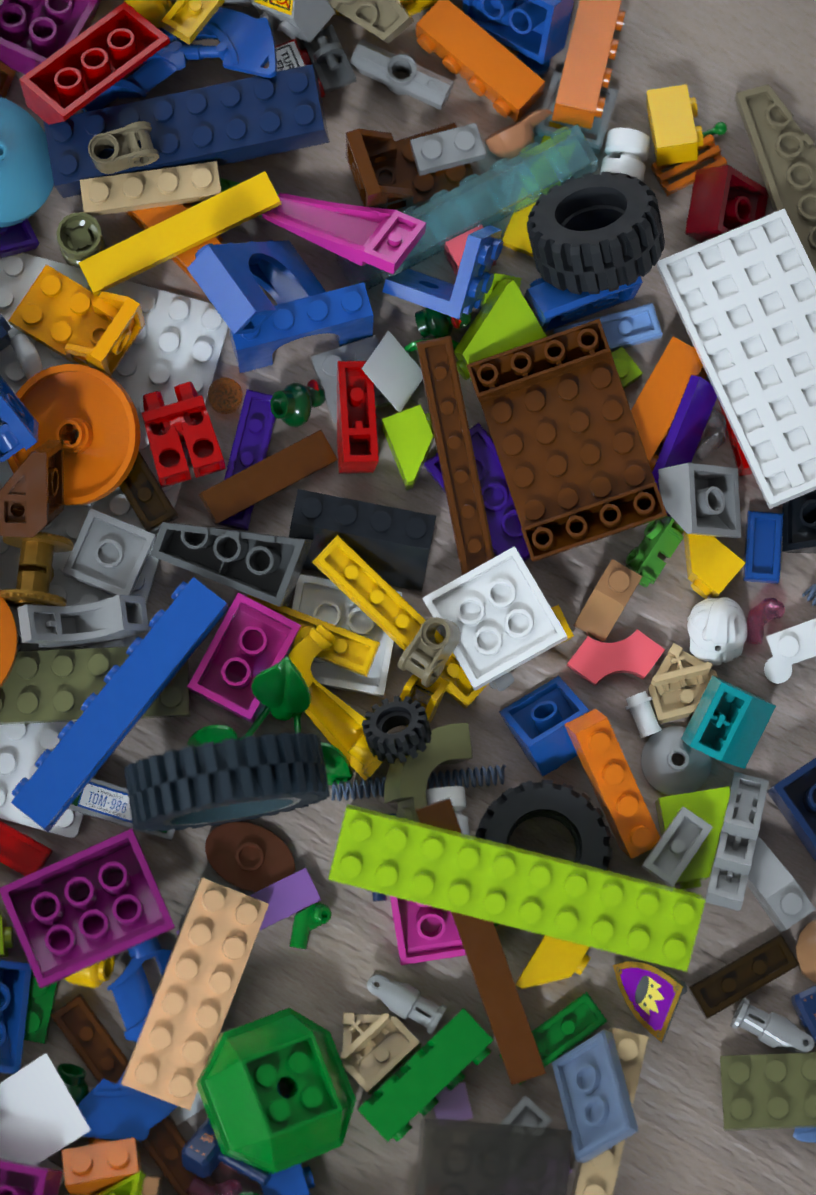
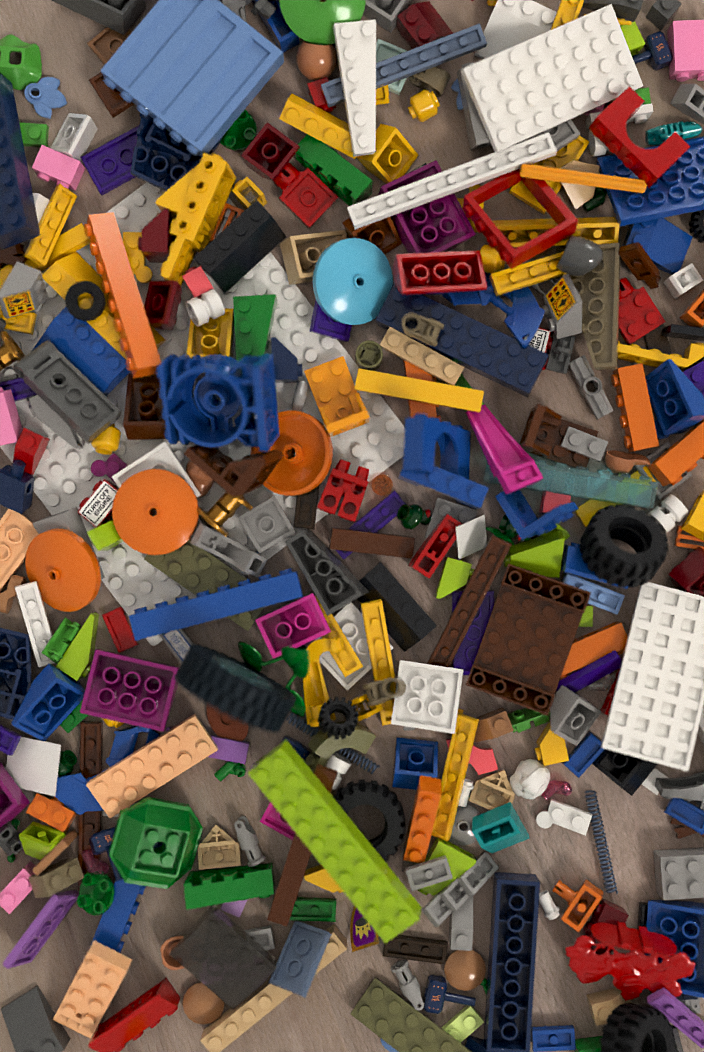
camera: 45 degrees right, 10 degrees up
none -> yellow tile [431,713,479,841]

